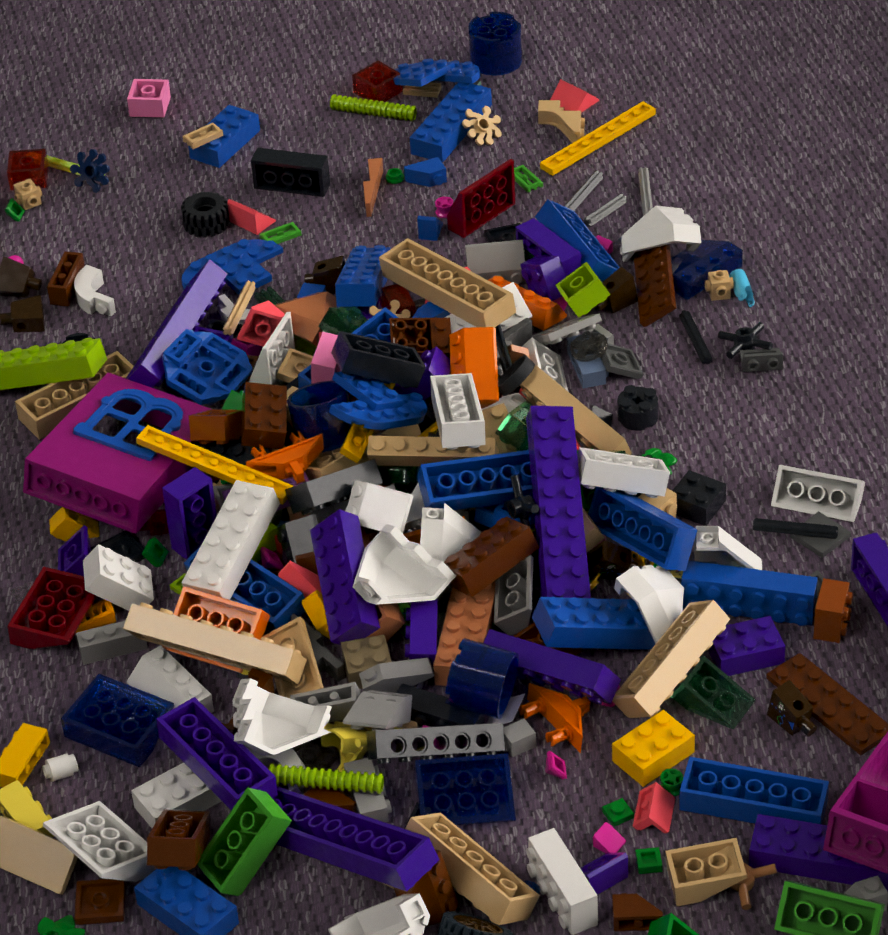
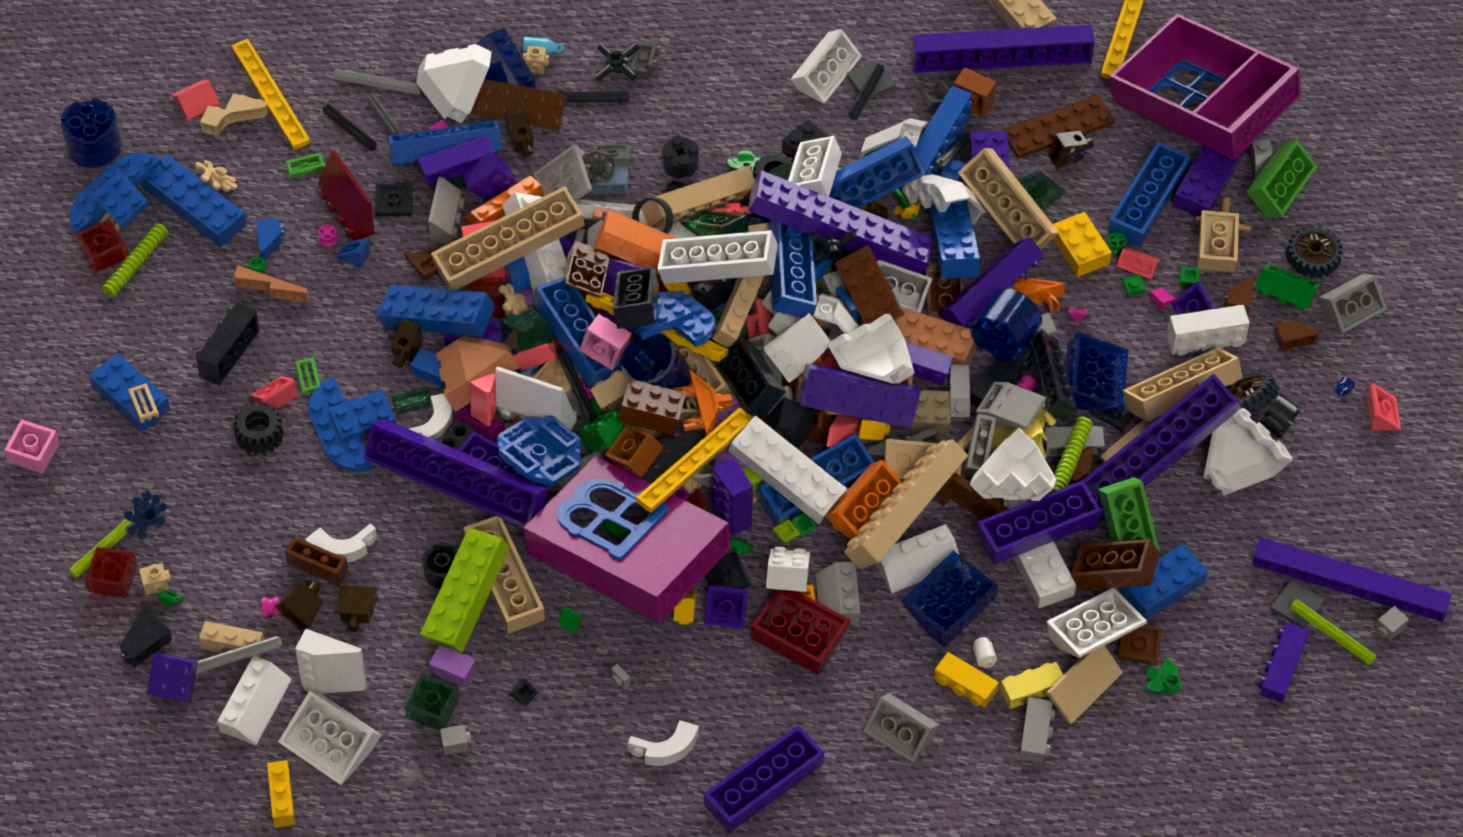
camera: 80 degrees left, 15 degrees up
tan axle [223,280,256,336] -> none
lime brick [555,262,611,318] -> none
none -> black axle [935,134,969,169]

